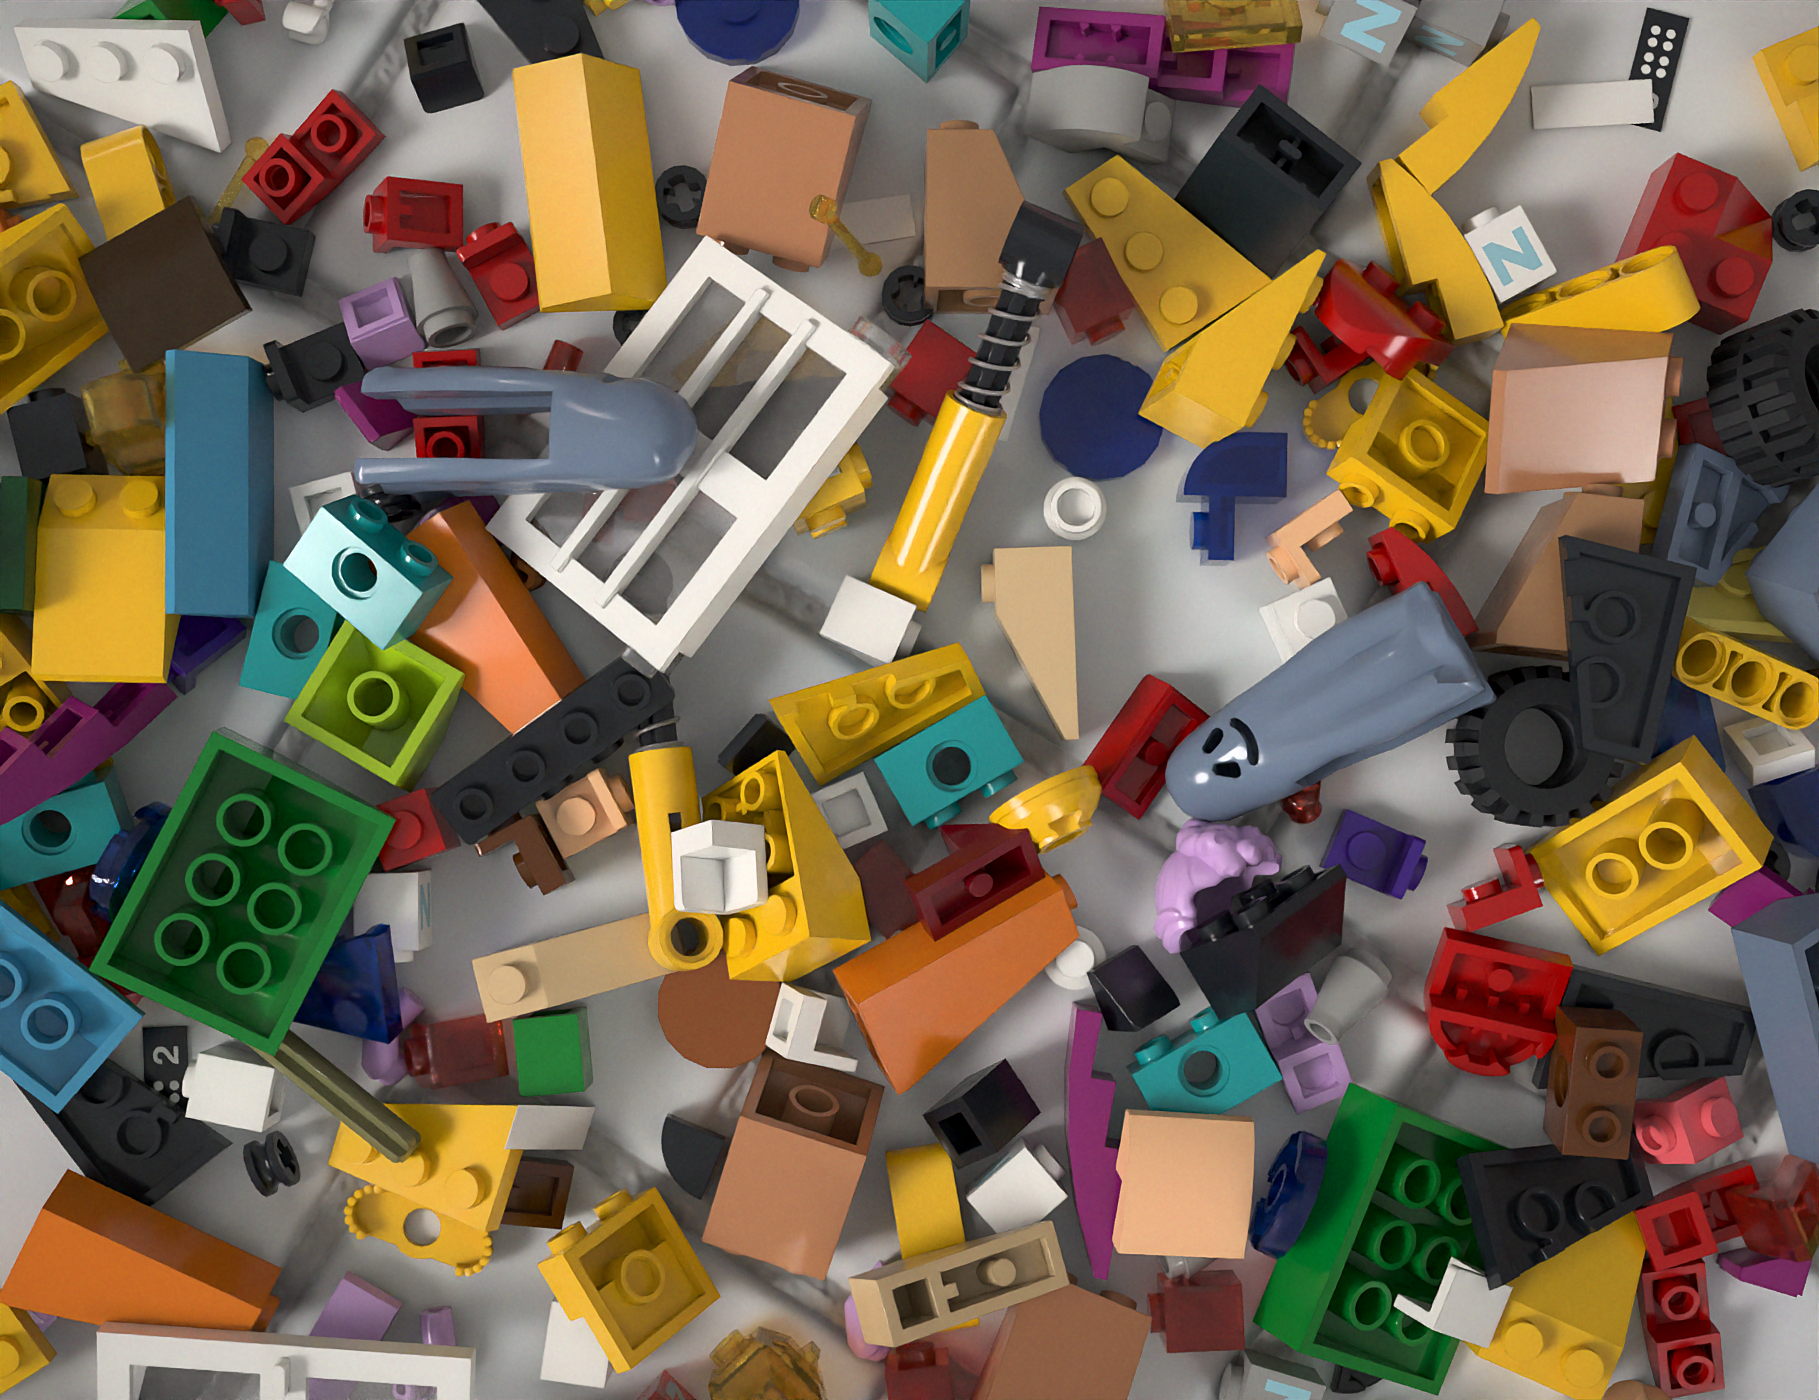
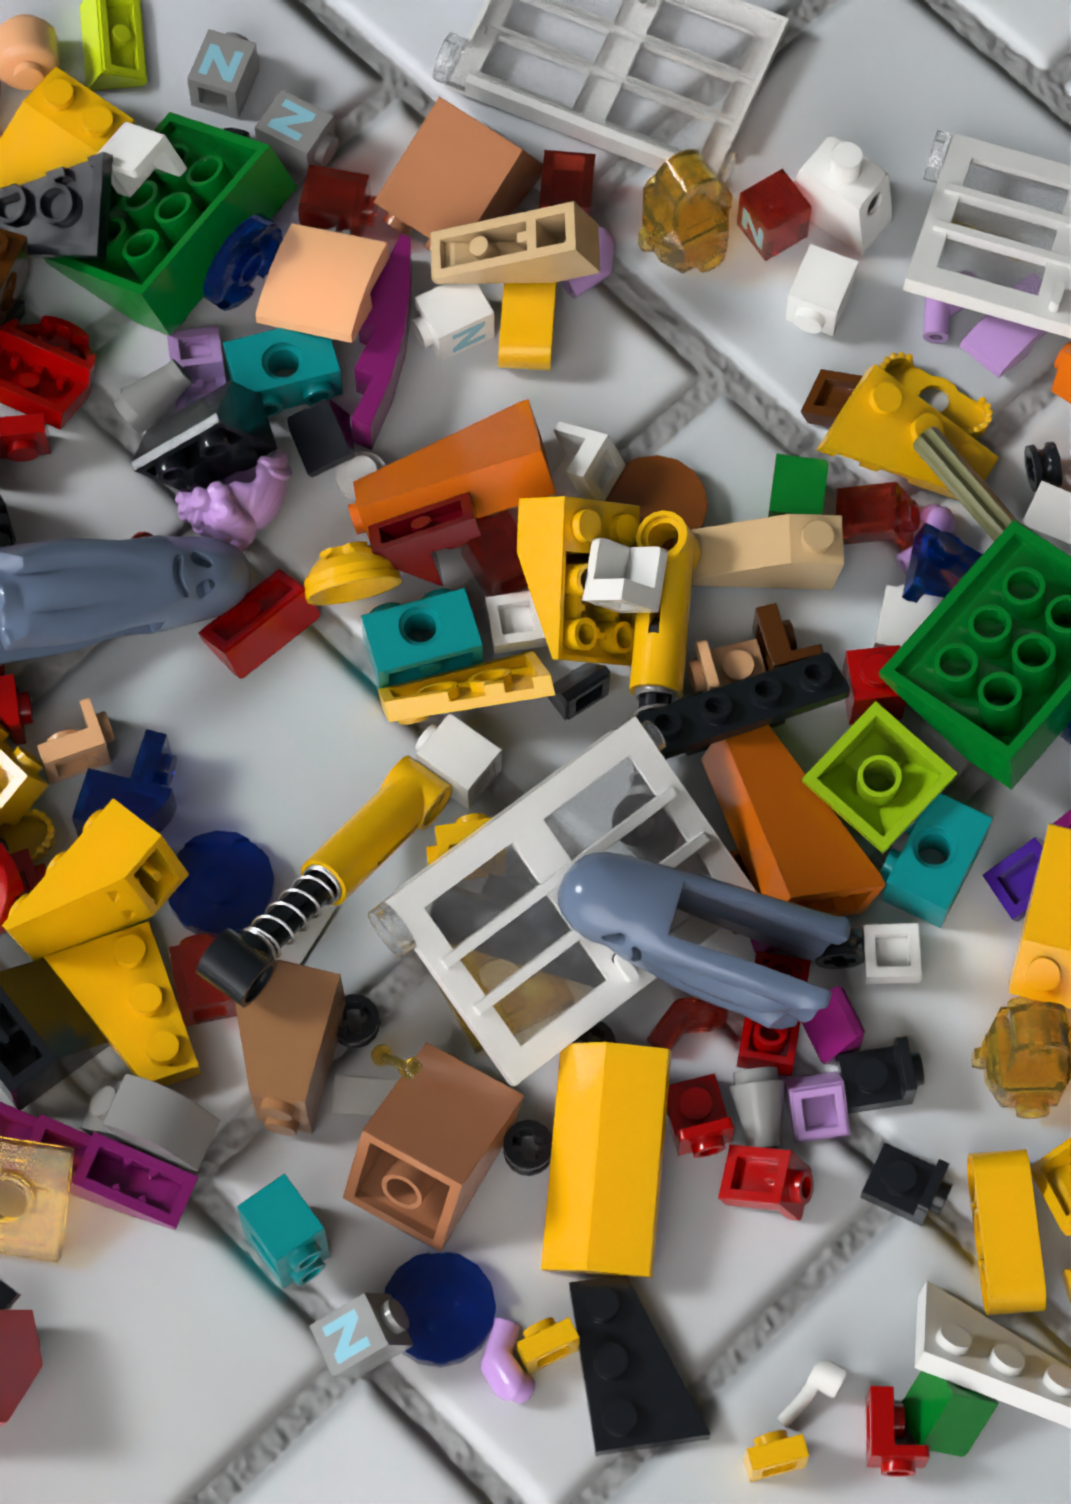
camera: 165 degrees left, 20 degrees down
dark brown slope [78,195,253,373] -> none
dark azure slope [165,349,274,620] -> none
clear yellow hinge [207,136,269,227] -> none
red slope [241,89,386,225] -> none
brick [283,494,454,650] -> none
black slope [403,22,484,113] -> none
white sticker [505,1105,595,1150] -> none
yellow plate [537,1186,721,1374] -> none
black tile [661,1113,727,1200] -> none
nougat slope [701,1048,885,1281] -> none
red brick [883,319,976,427] -> none
black brick [922,1058,1041,1169] -> none
tan slope [980,546,1079,740] -> none
white plate [1043,477,1107,541] -> none
white brick [1259,577,1348,663] -> none
dark purple bracket [1319,809,1428,900] -> none

